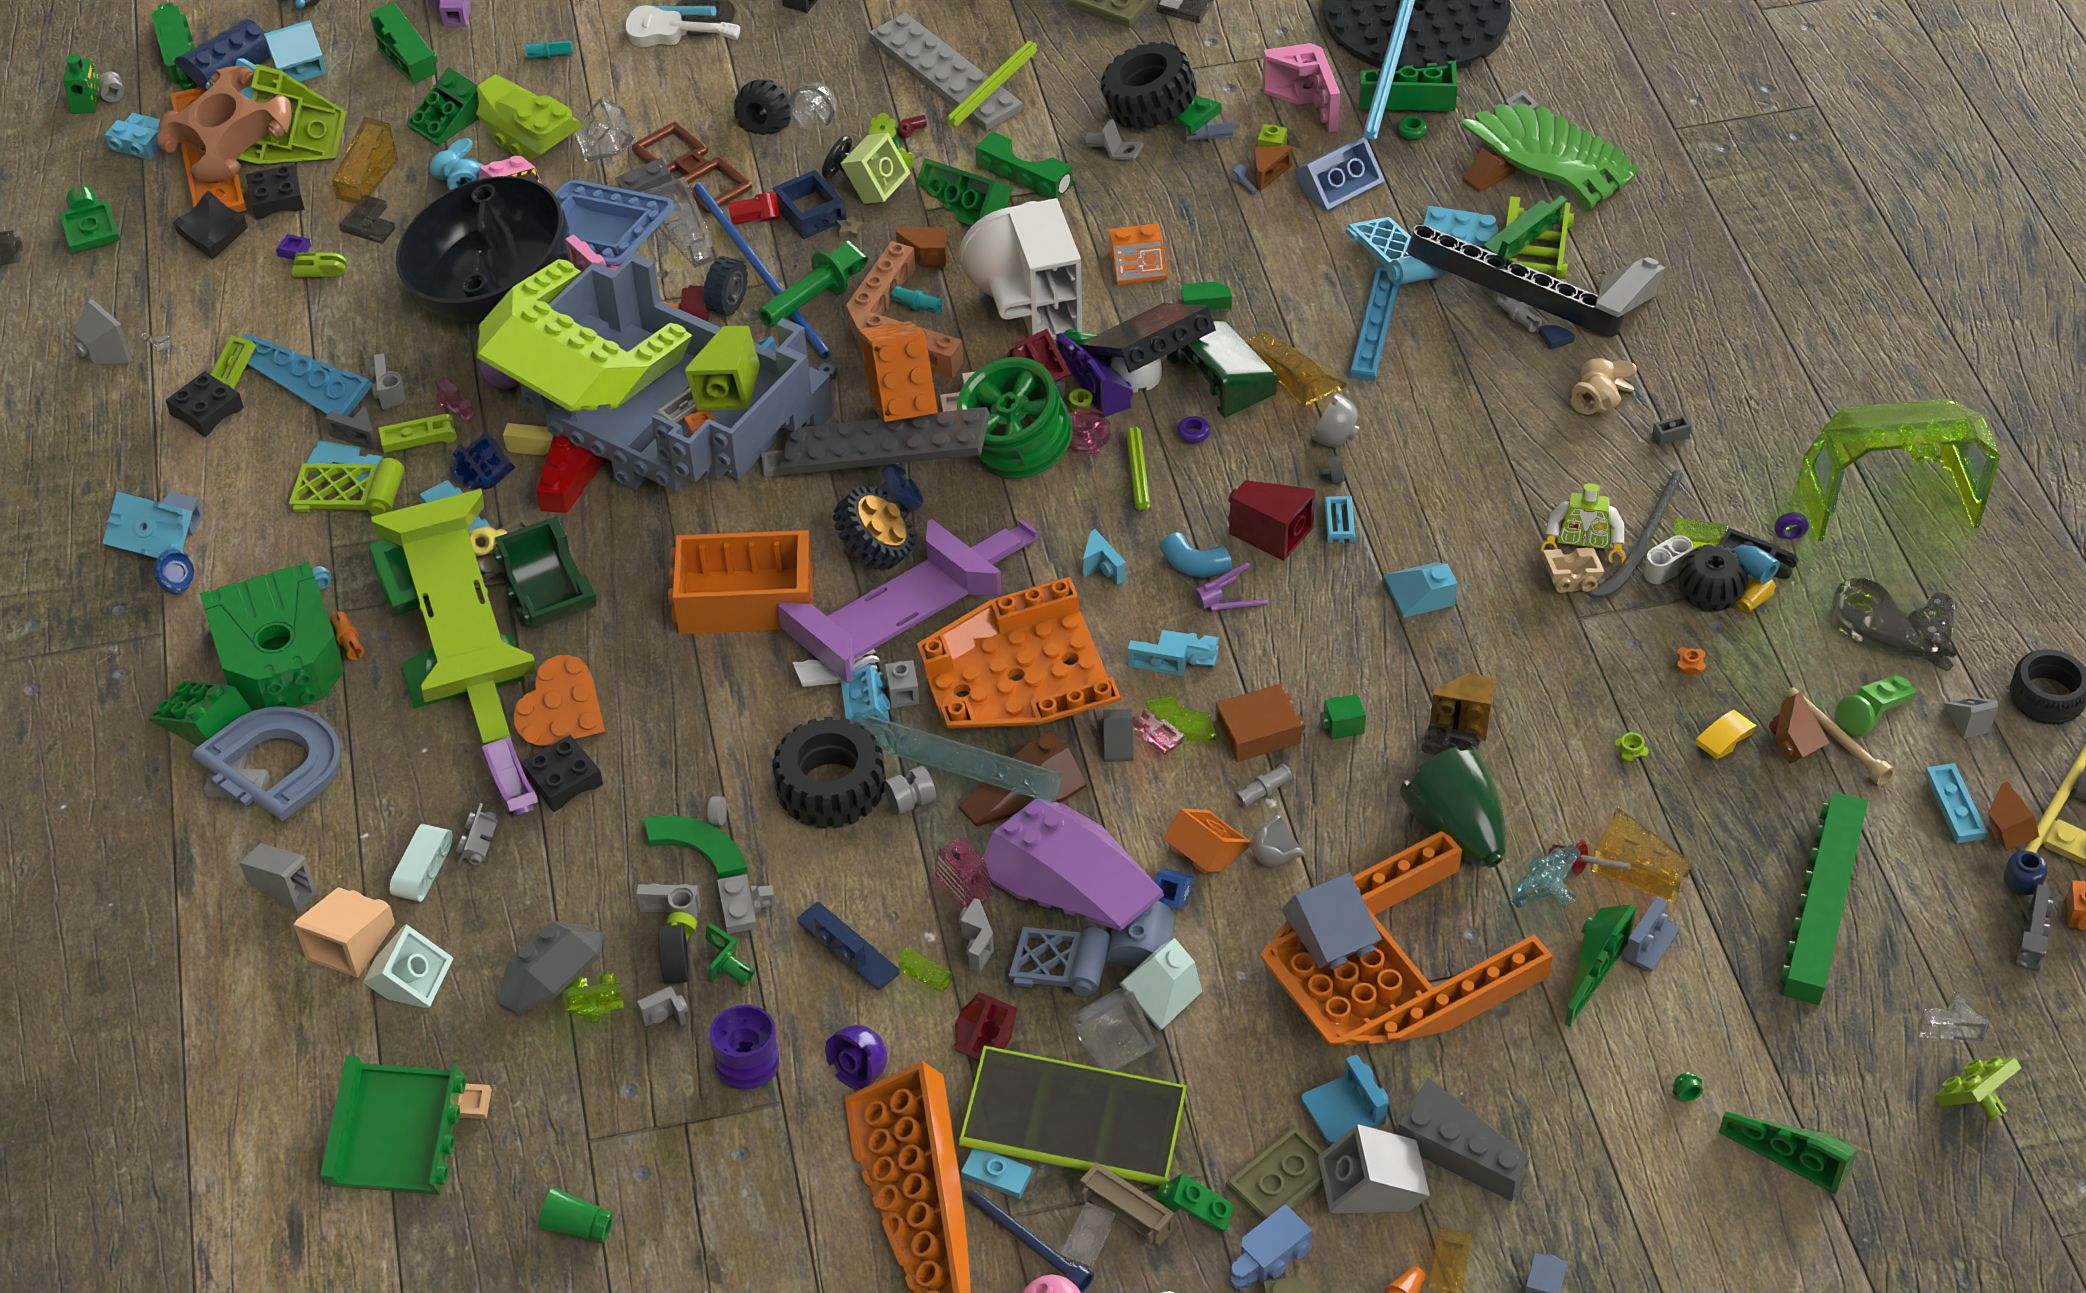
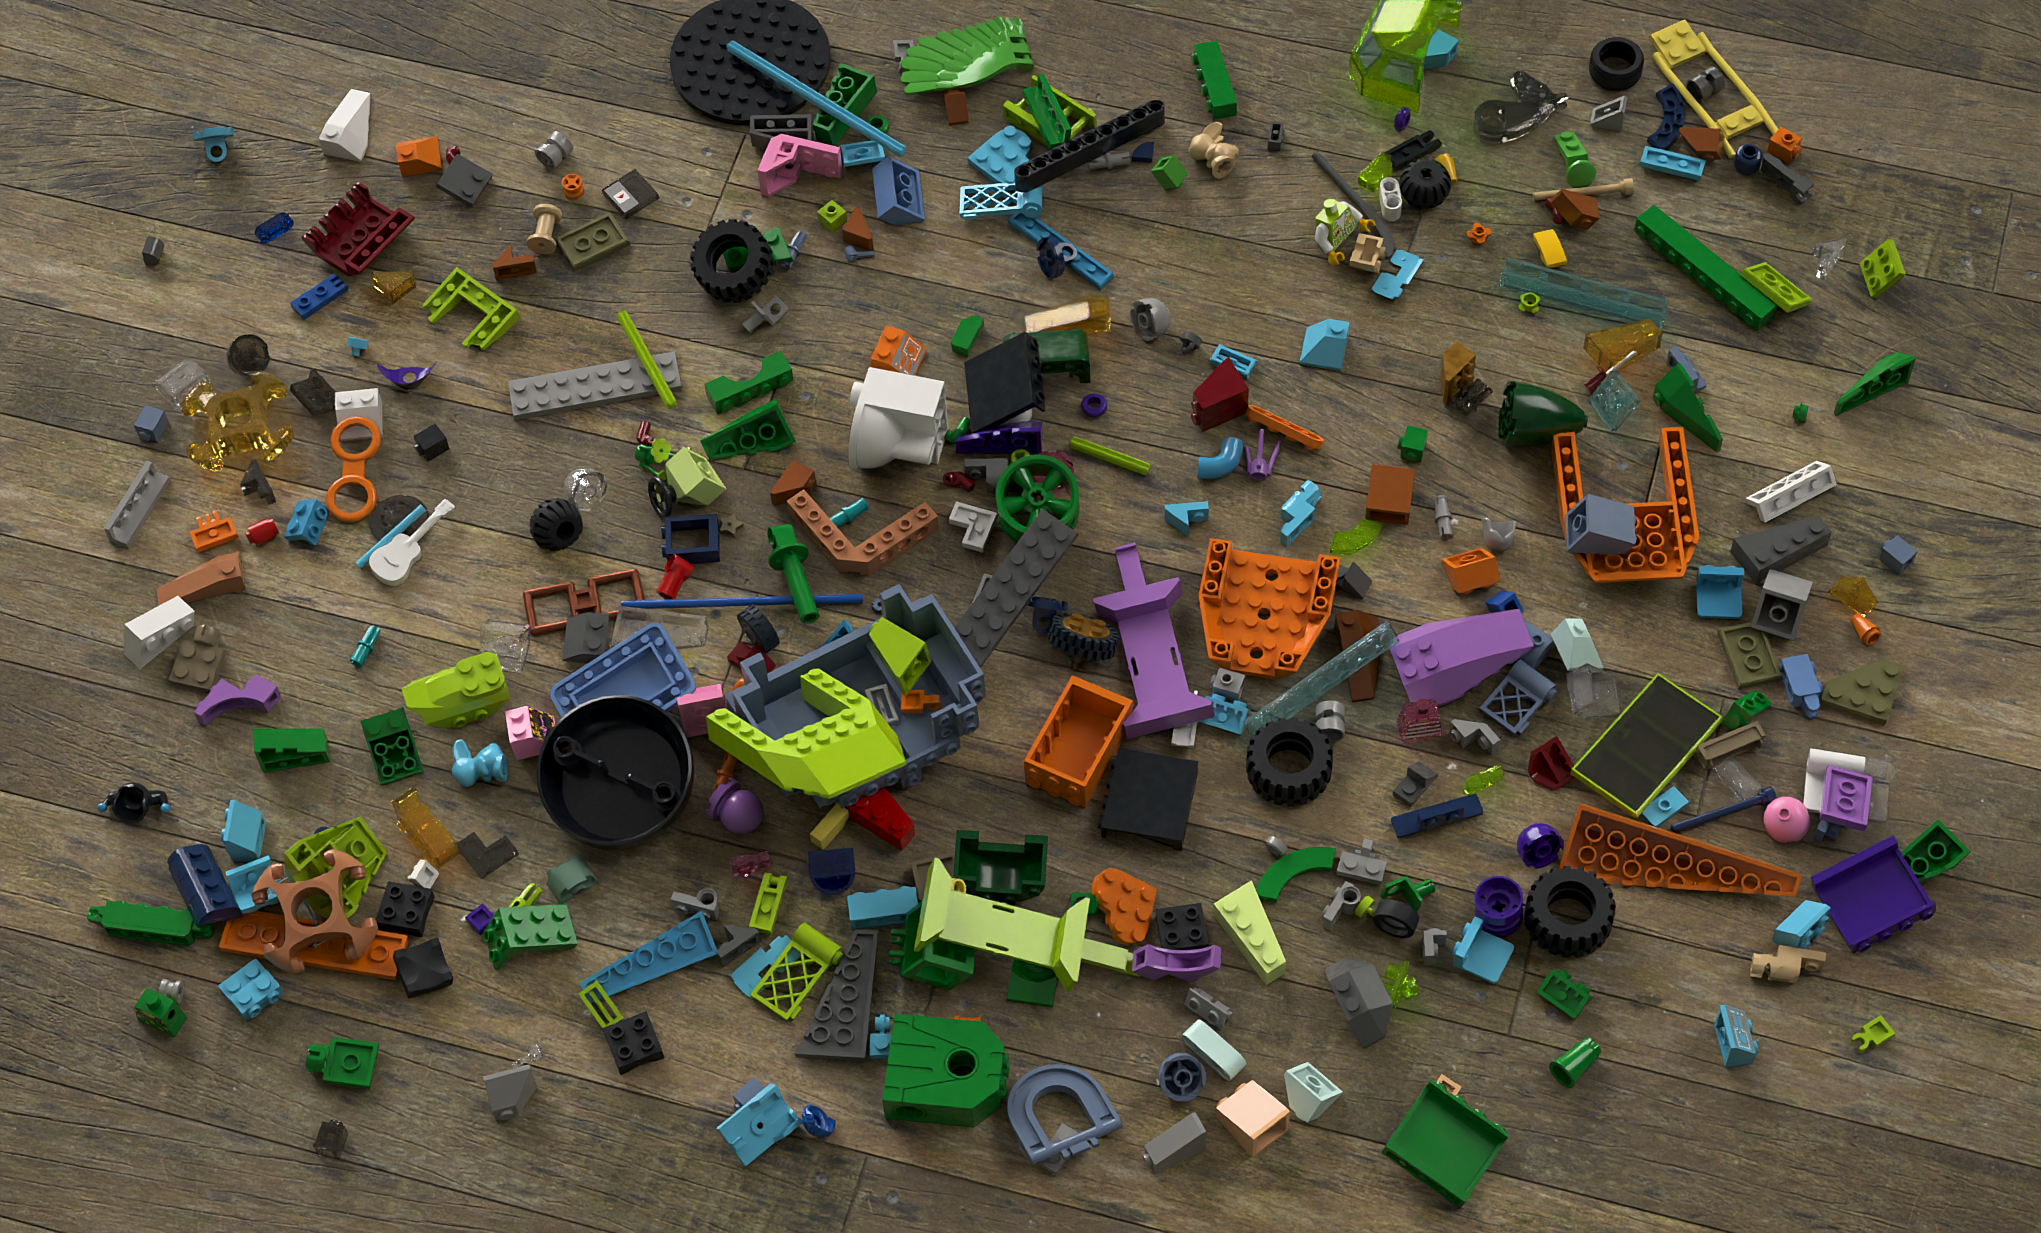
camera: 60 degrees left, 10 degrees up
green slope [148,681,252,747] -> none
orange container [859,321,938,422] -> none
dark red slope [1014,329,1071,382] -> none
clear pink plate [1132,708,1185,755] -> none
light grey wedge [1595,258,1666,317] -> none
dark azure cylinder [1732,545,1780,584] -> none
none -> white tile [408,860,439,888]
none -> green bracket [483,904,578,969]
none -> sand green cylinder [547,855,600,904]
none -> dark grey wedge [750,114,813,150]
none -> dark grey wing [795,929,879,1062]
none -> medium azure slope [840,140,885,167]
none -> dark blue tile [1037,237,1077,279]
none -> black panel [1098,748,1198,851]
none -> bright green brick [1151,155,1188,189]
none -> sand blue cylinder [1158,1053,1206,1101]
none -> green brick [1191,40,1237,120]
none -> yellowish green wedge [1213,880,1286,985]
none -> orange plate [1245,405,1324,451]
none -> medium azure piece [1371,250,1425,299]
none -> dark grey slope [1393,762,1438,807]
none -> medium azure slope [1414,29,1459,70]
none -> medium azure bracket [1452,917,1514,984]
none -> clear light blue tile [1499,257,1669,329]
none -> black tyre [1524,865,1616,958]
none -> green bracket [1536,968,1594,1019]
none -> dark blue tile [1647,83,1685,151]
none -> lime tile [1740,262,1812,313]
none -> white fence [1745,461,1837,523]

